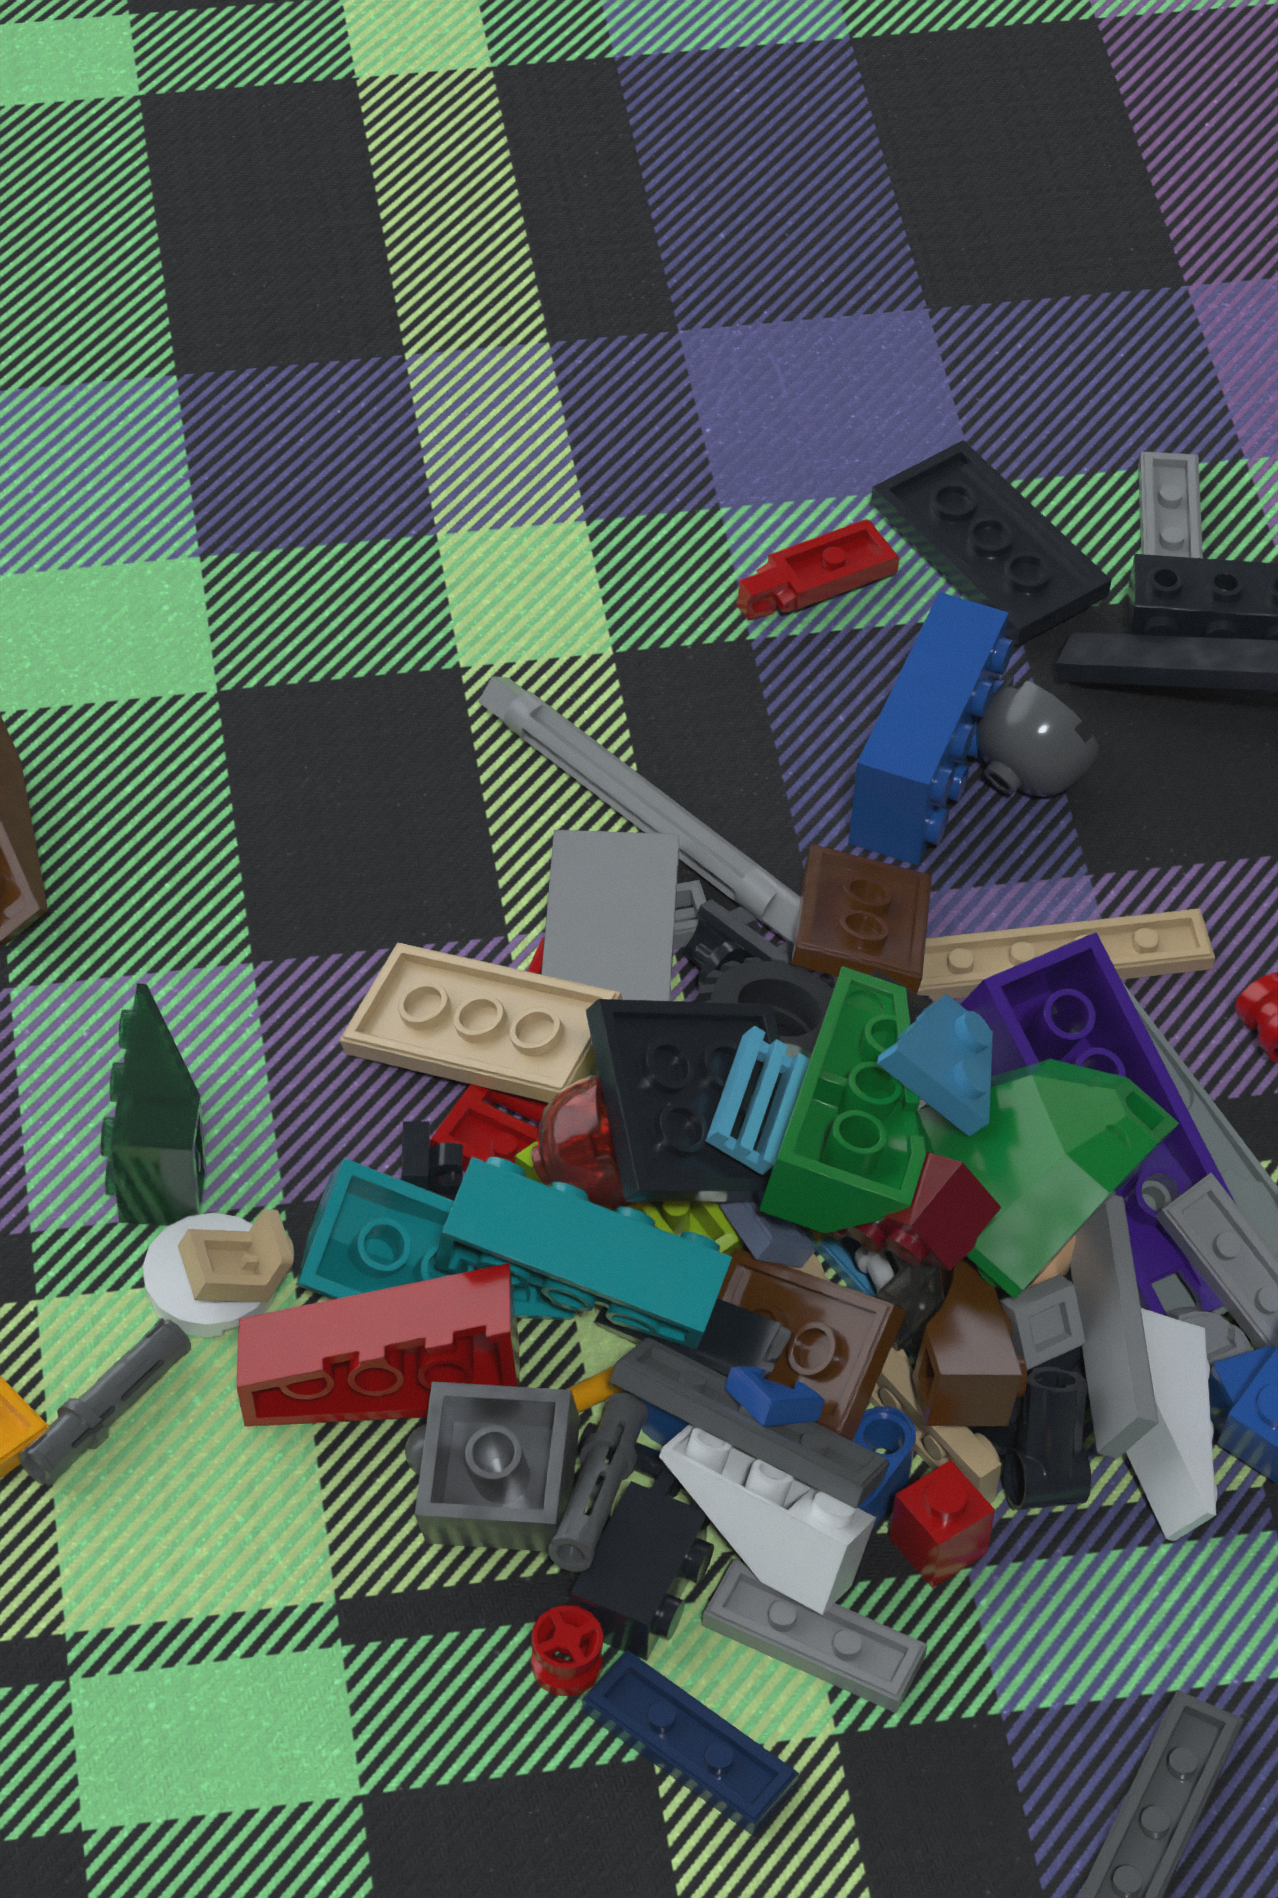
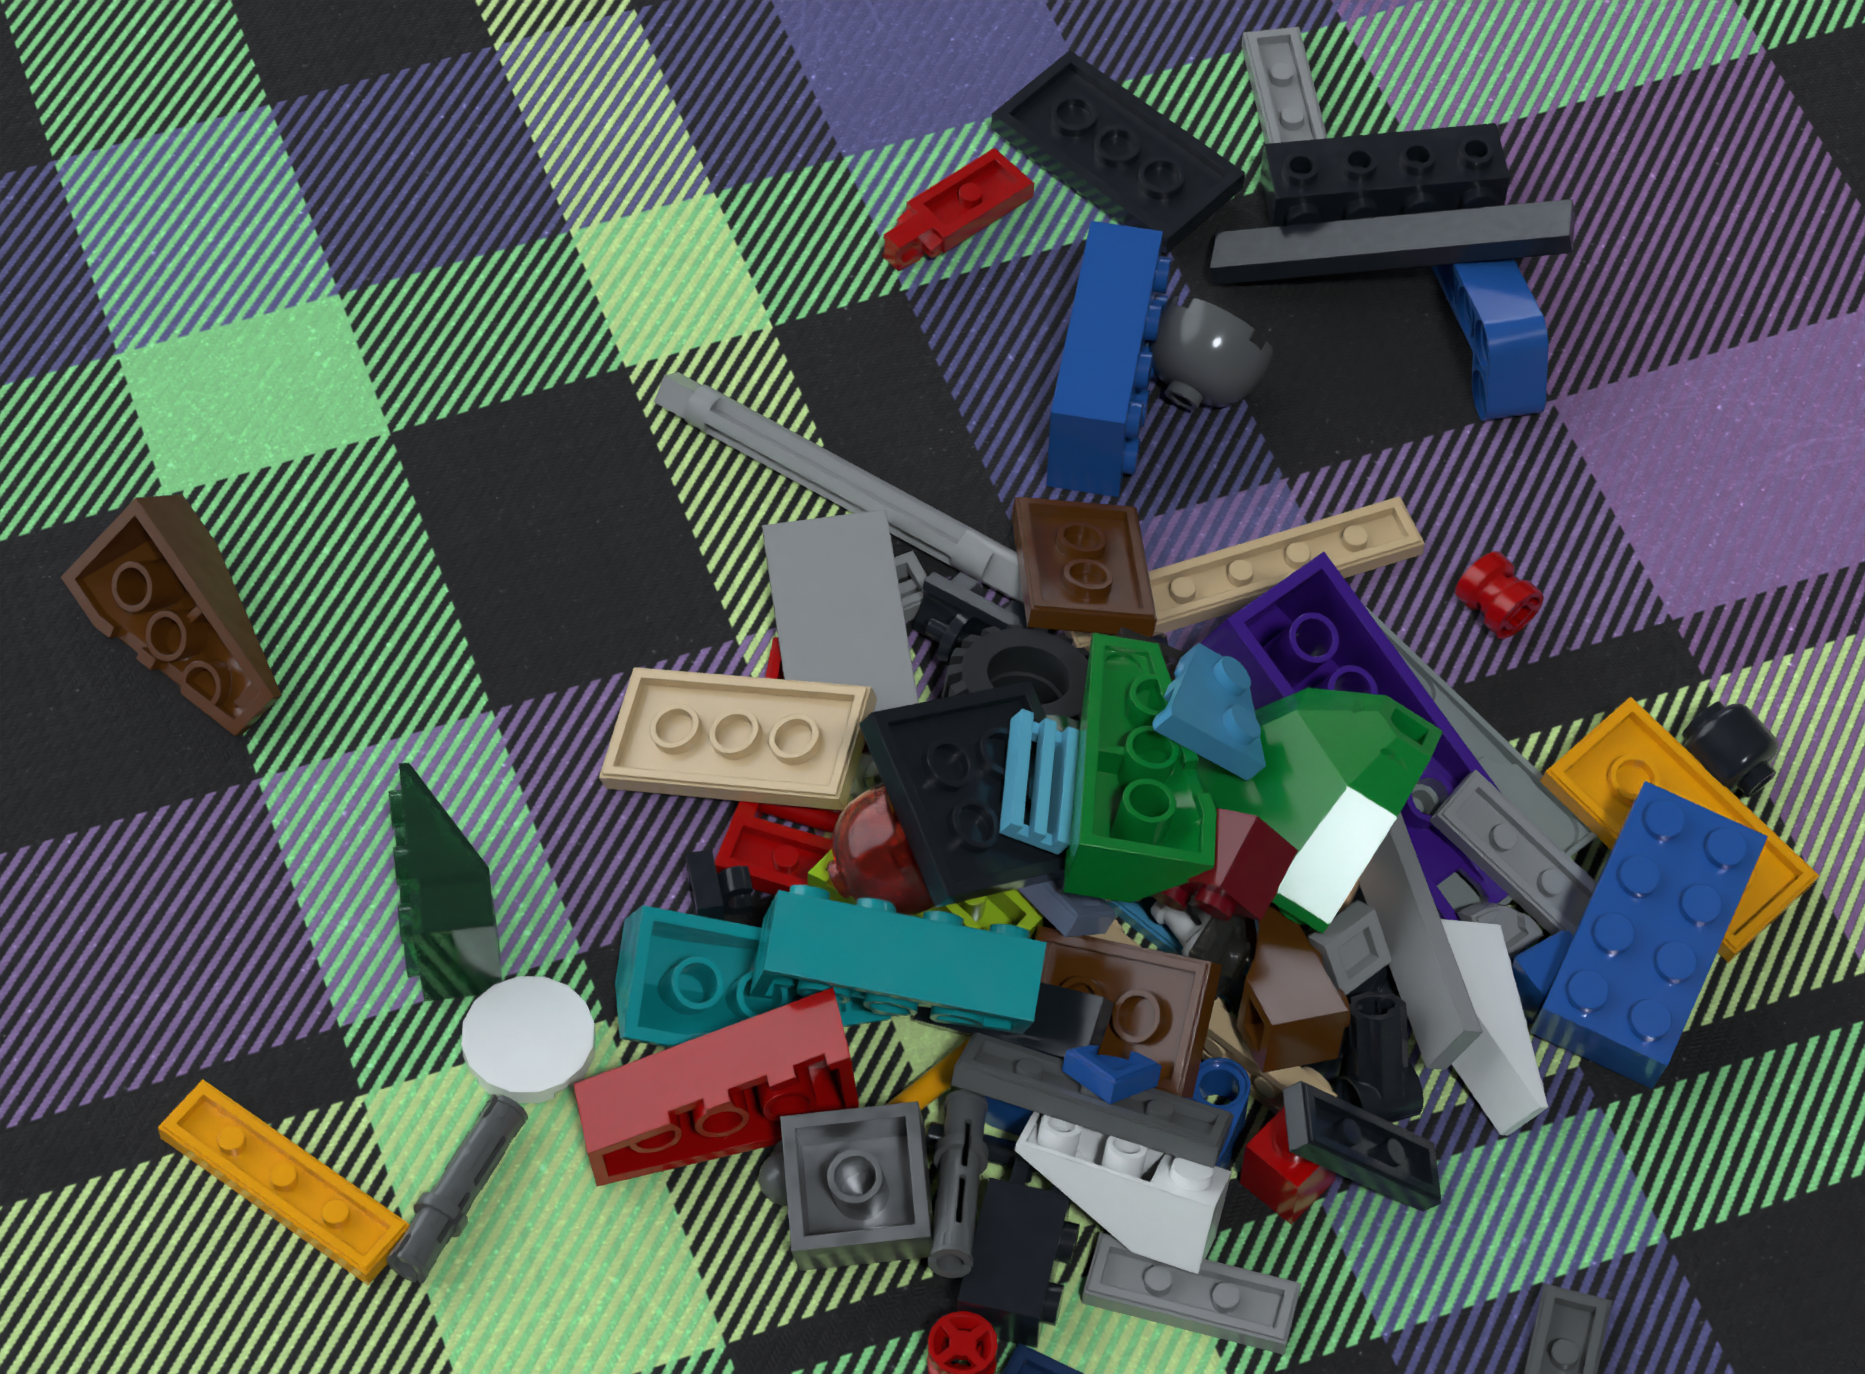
camera: 10 degrees left, 5 degrees up
tan bracket [178,1209,294,1302] -> none
none -> black tile [1283,1081,1441,1212]

